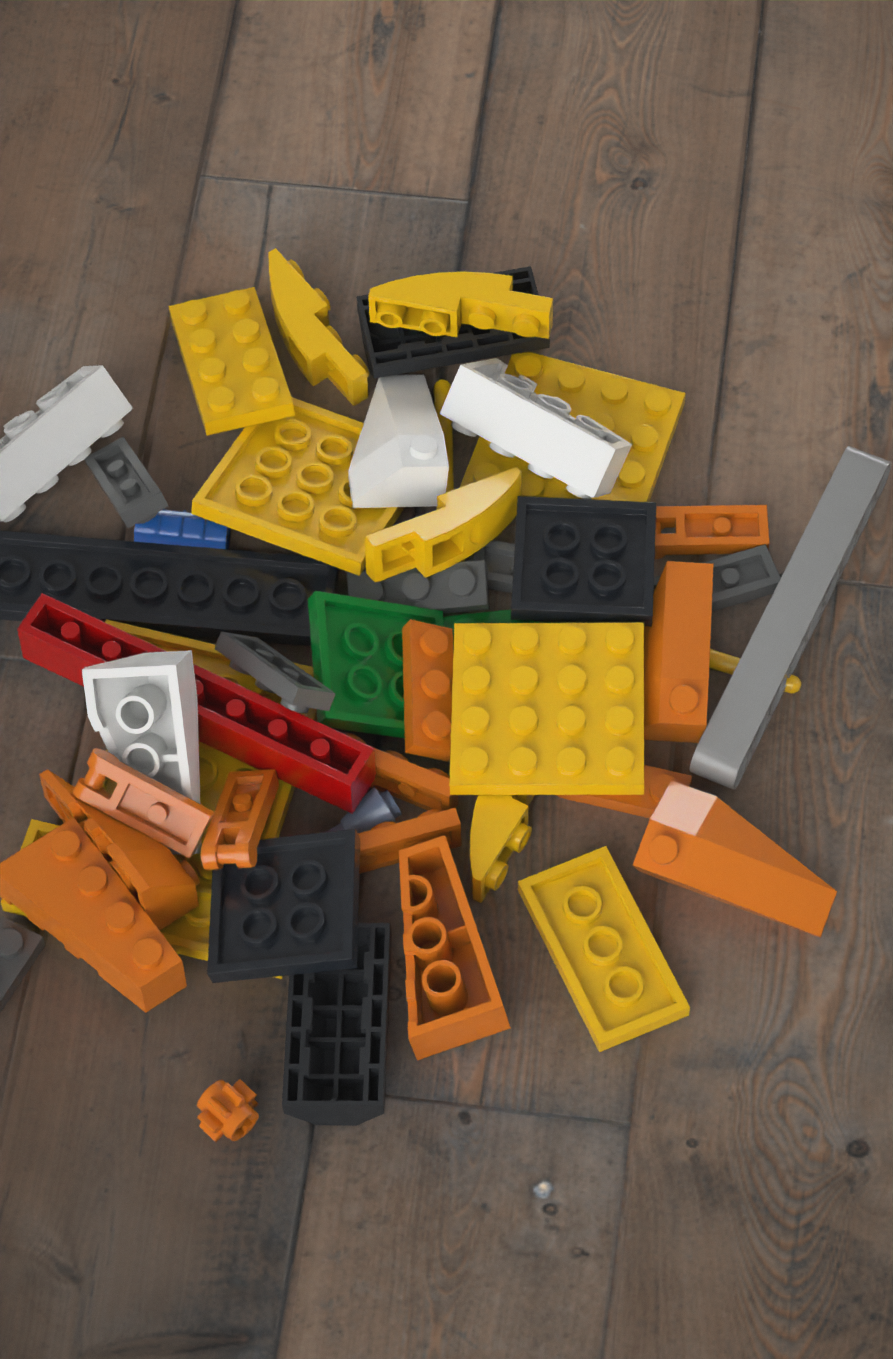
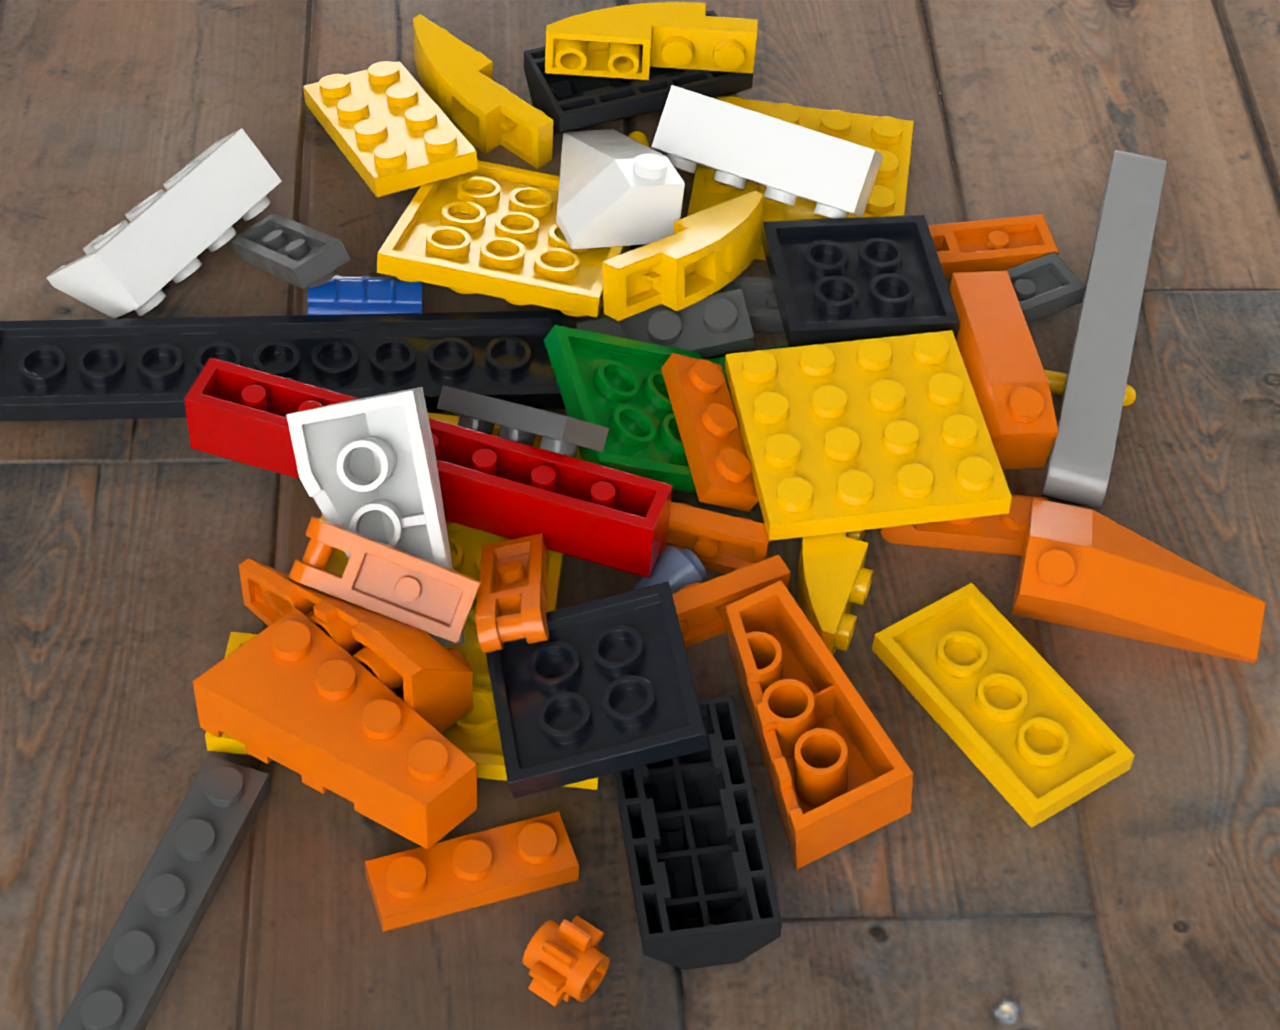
camera: 15 degrees left, 10 degrees down
none -> orange plate [365,811,579,932]

